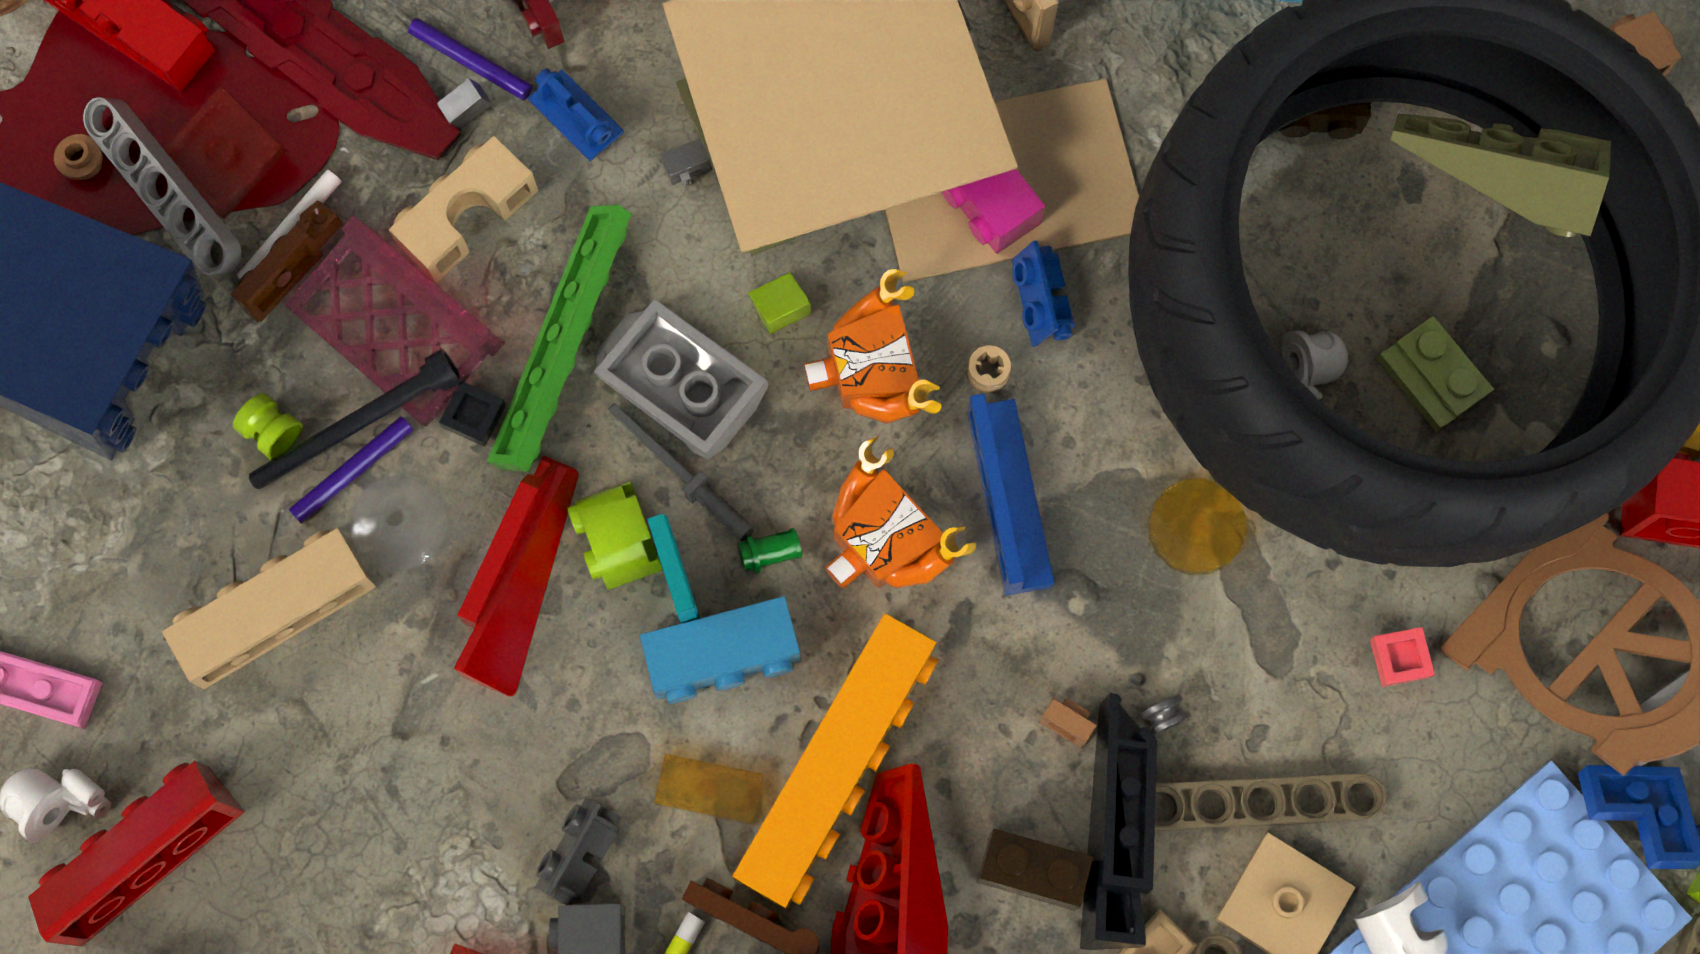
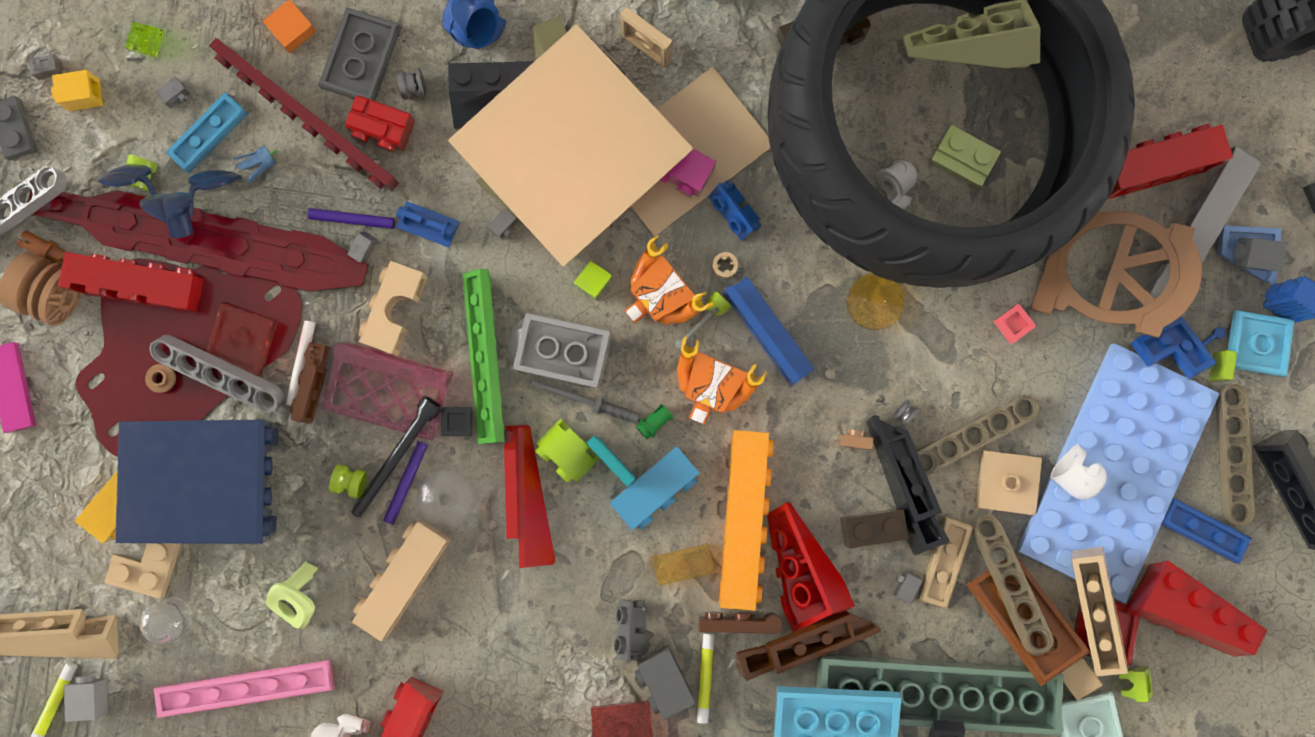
camera: 25 degrees left, 10 degrees up
none -> yellowish green piece [266,561,318,629]
none -> hinge [675,291,732,350]

